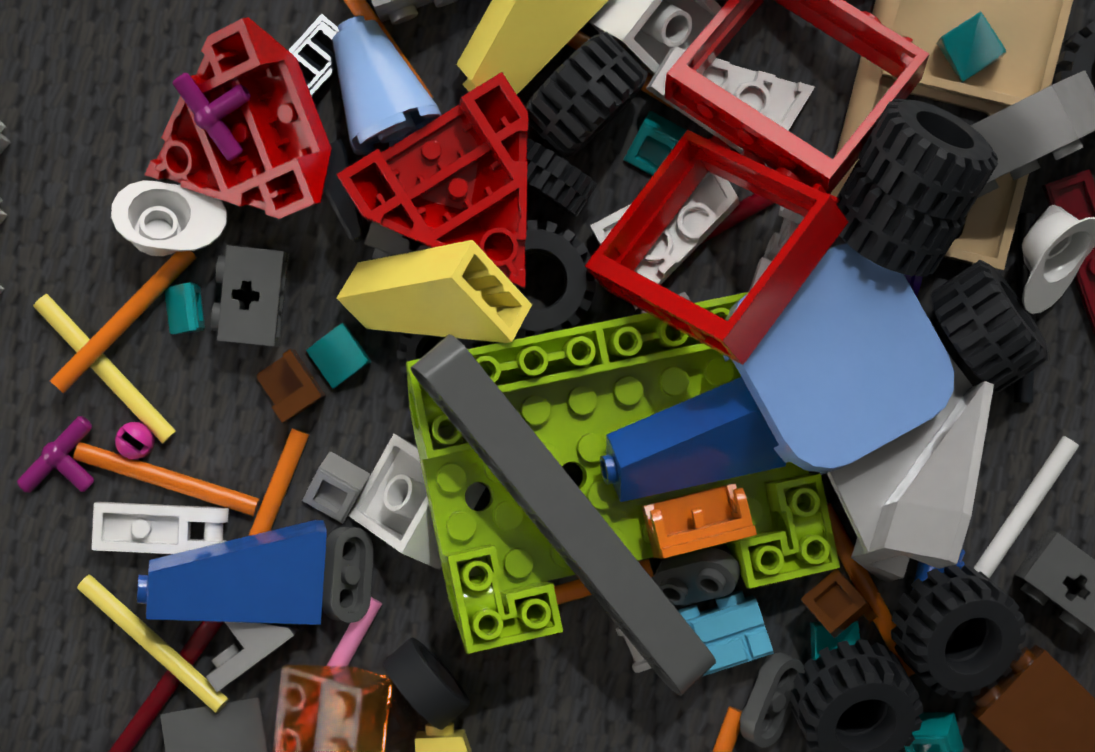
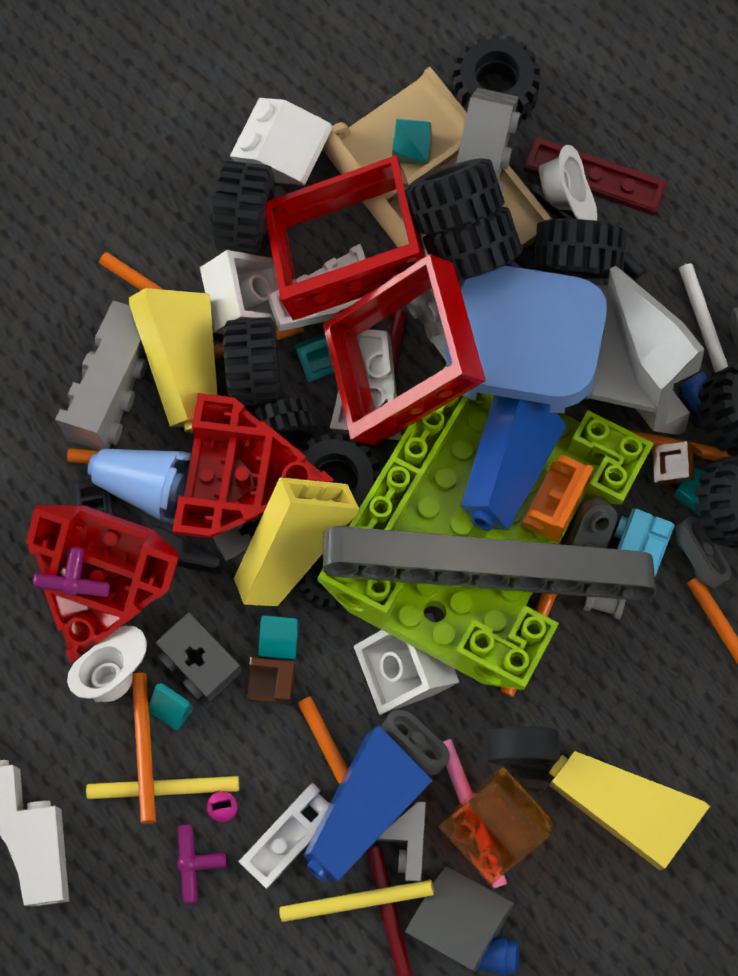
camera: 50 degrees left, 15 degrees down
orange bar [73,442,260,516] -> none
light grey slope [302,452,370,524] -> none

